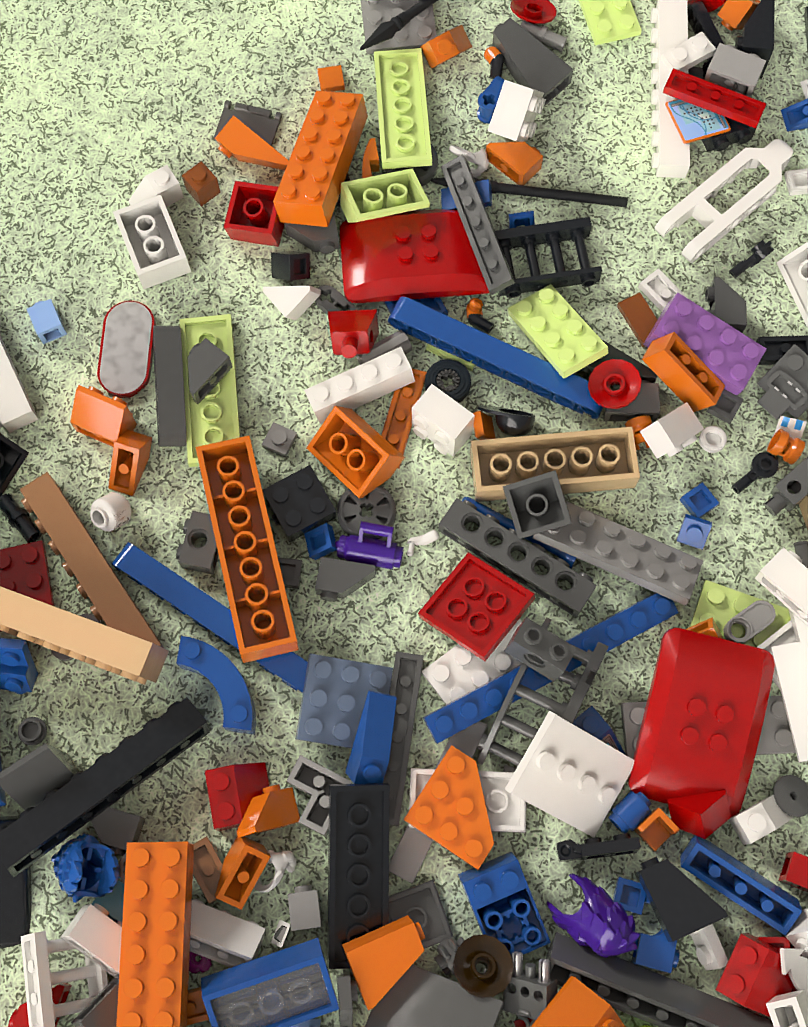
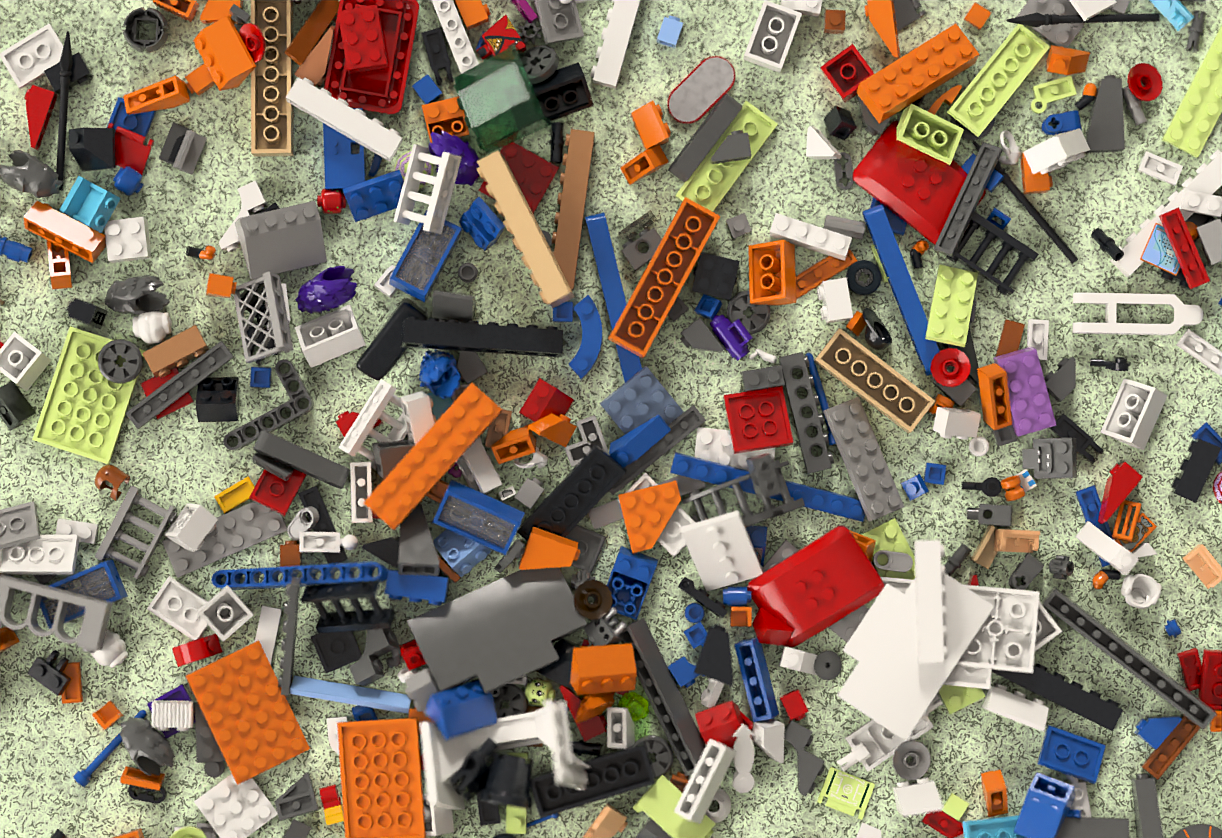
camera: 40 degrees right, 15 degrees up
white head [90,492,132,532] -> none
red torso [328,309,379,358] -> none
dark grey slope [503,470,572,539] -> none
dark purple head [547,873,640,957] -> none
none -> blue plate [553,302,573,322]
none -> clear smoke plate [618,210,655,241]
none -> blue tile [685,603,705,623]
none -> dark grey brick [741,365,785,392]
none -> yellowish green hinge [1030,75,1077,114]
none -> black pin [1091,228,1124,261]
none -> white plate [1138,151,1183,185]

